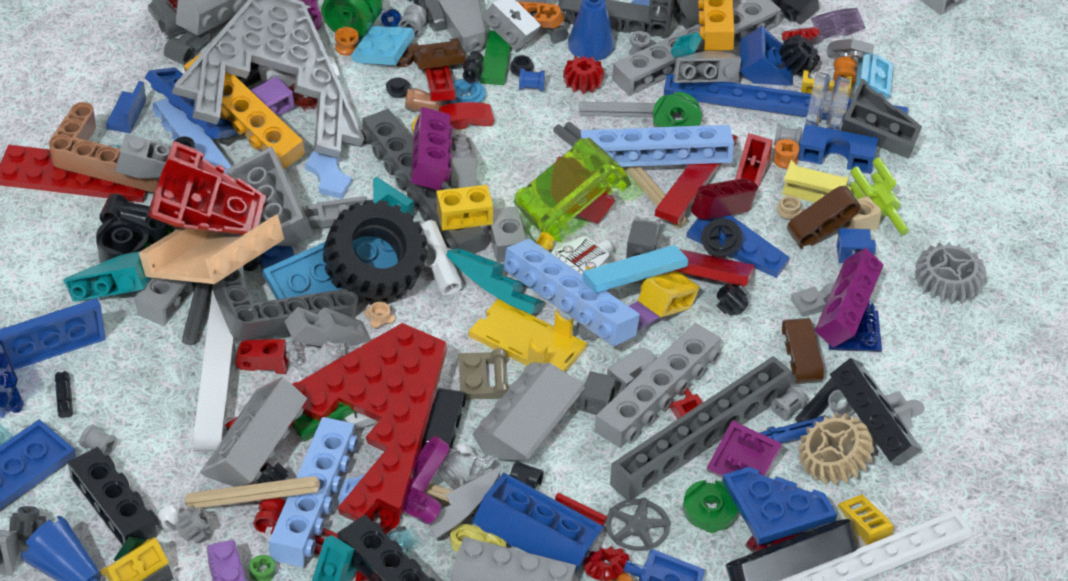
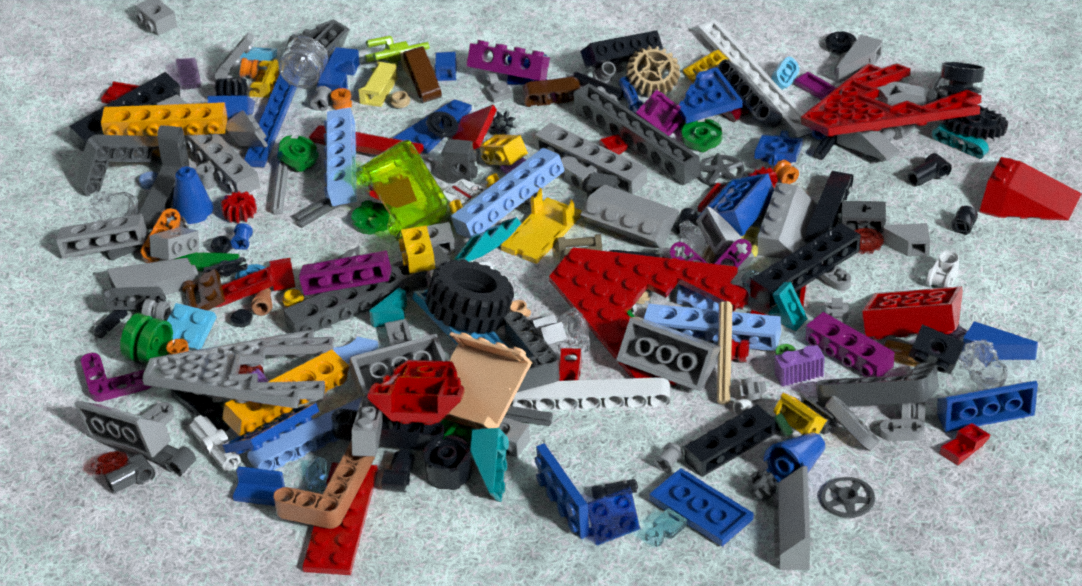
camera: 85 degrees left, 5 degrees down
medium azure tile [582,245,688,293] -> none
teal tile [670,32,702,58] -> none
dark red beam [691,178,758,219] -> none
red slope [735,133,773,188] -> none
red gear [781,27,820,41] -> none
light grey gear [915,242,986,305] -> none

